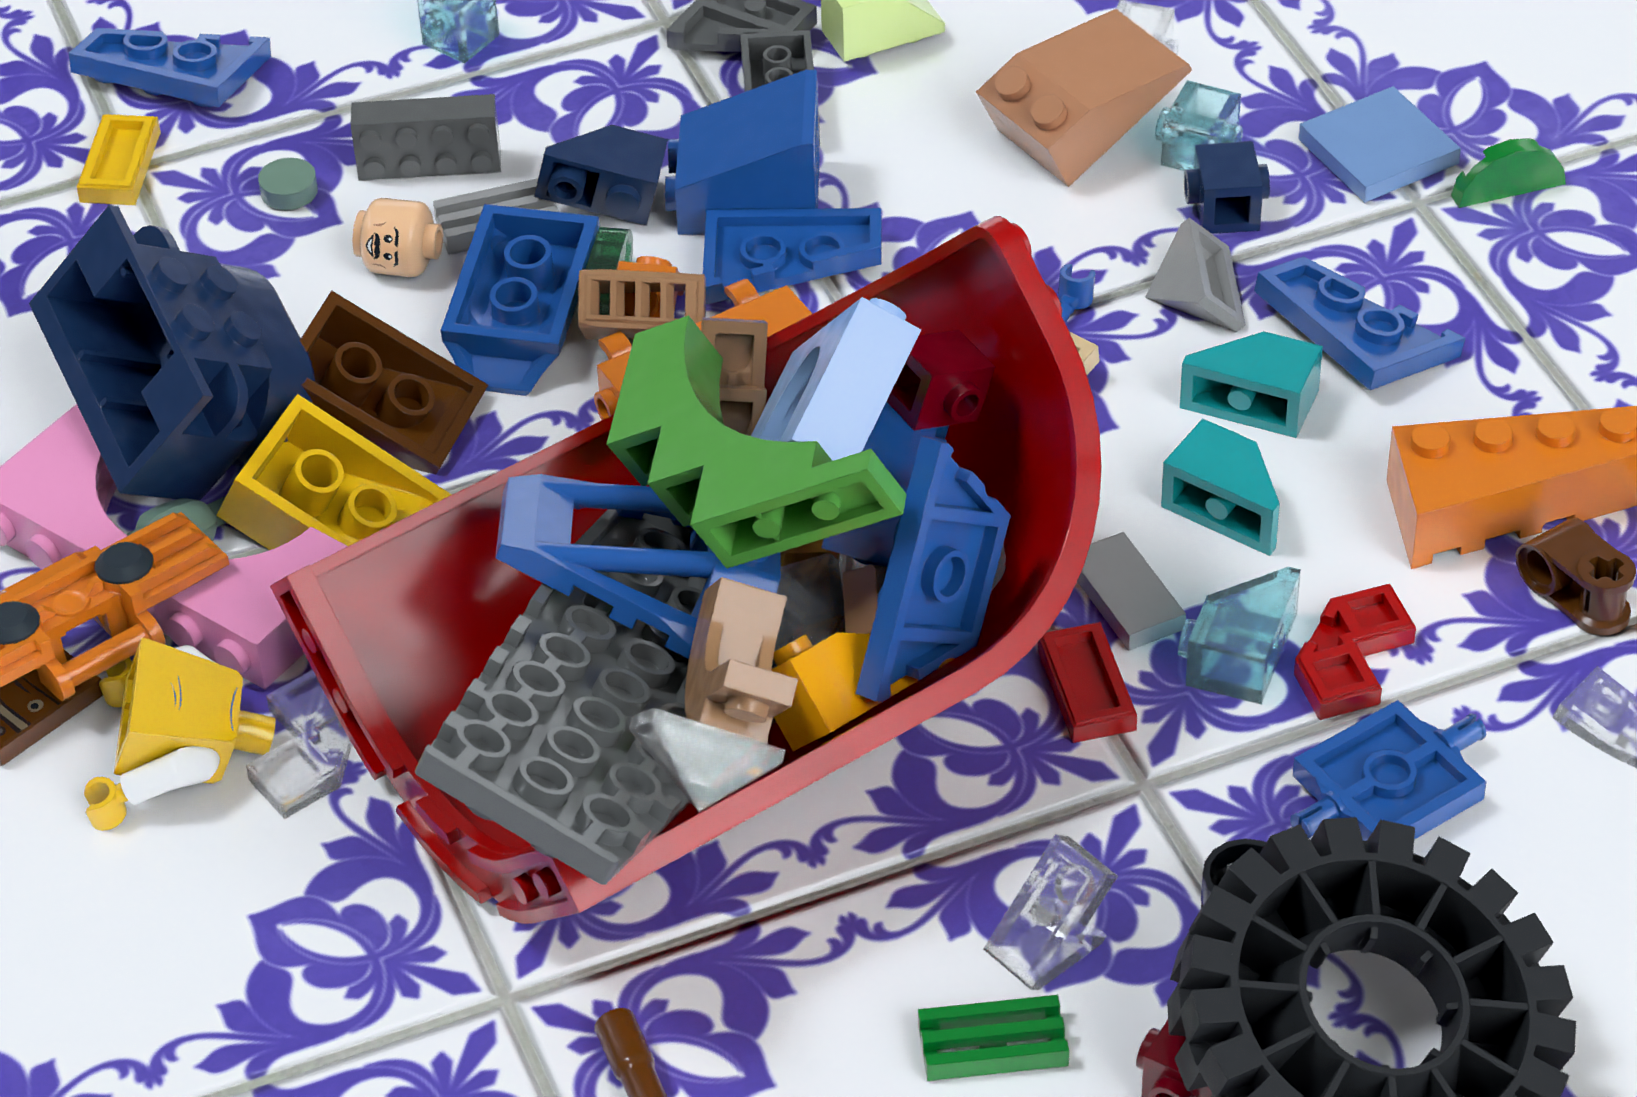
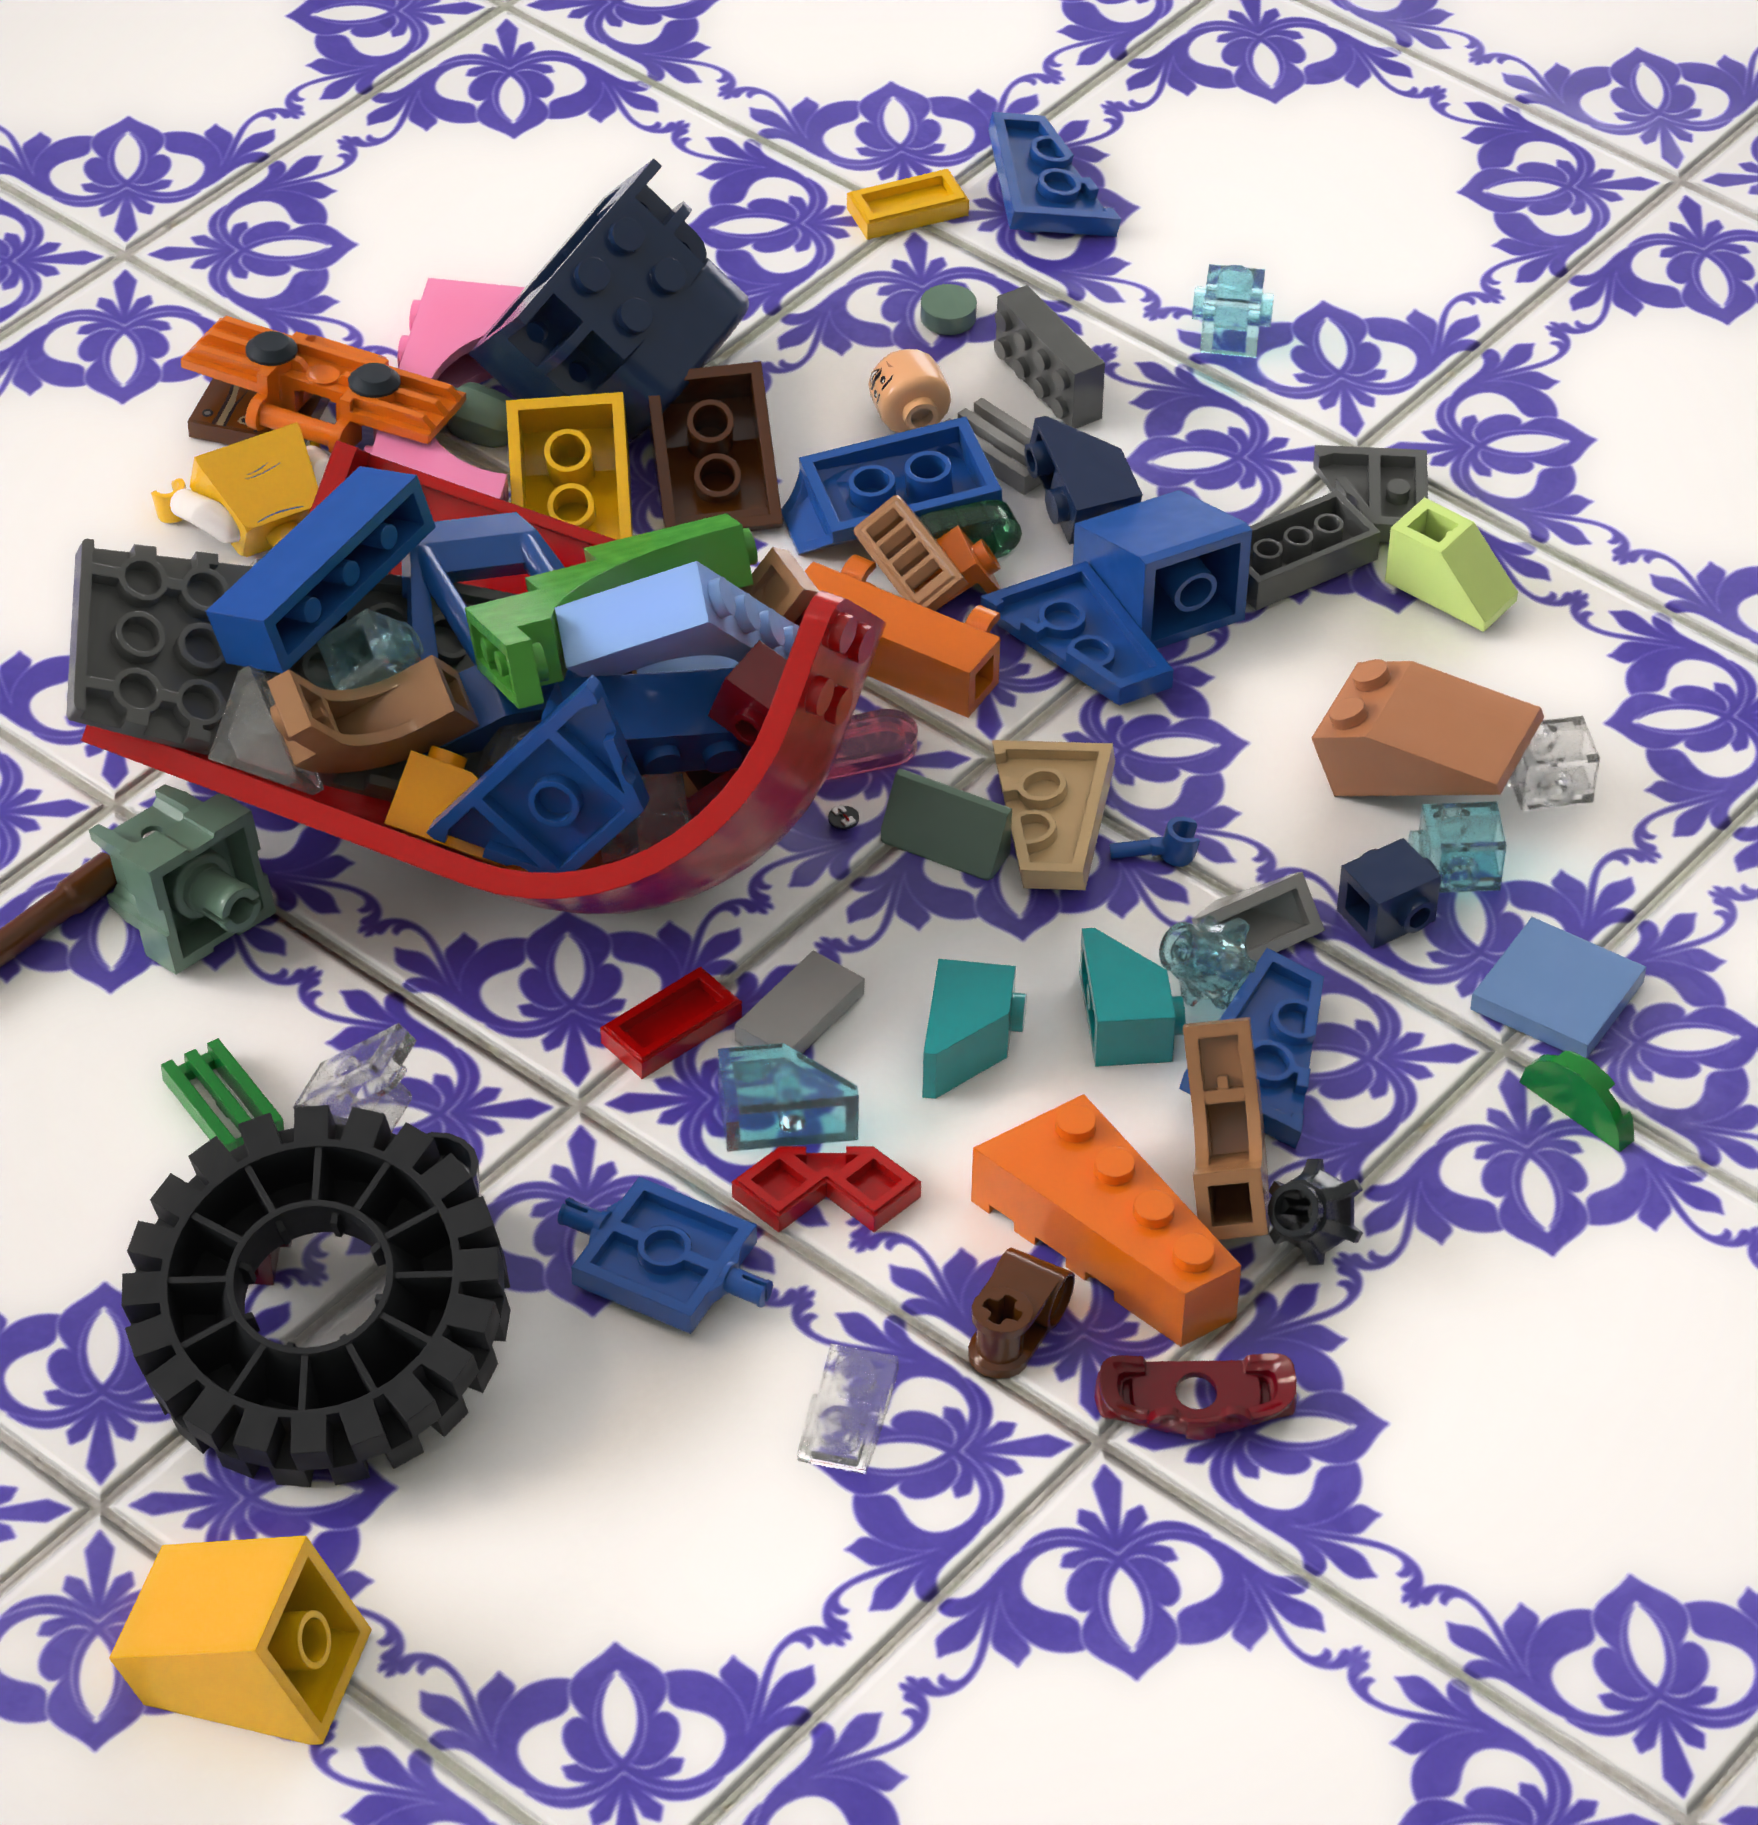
camera: 60 degrees right, 0 degrees up
none -> sand green piece [89,784,276,975]
none -> blue brick [206,466,436,674]
none -> clear light blue brick [317,608,424,690]
none -> clear light blue rock [1159,915,1257,1010]
none -> medium nougat arch [1183,1017,1270,1240]
none -> black rock [1268,1159,1363,1265]

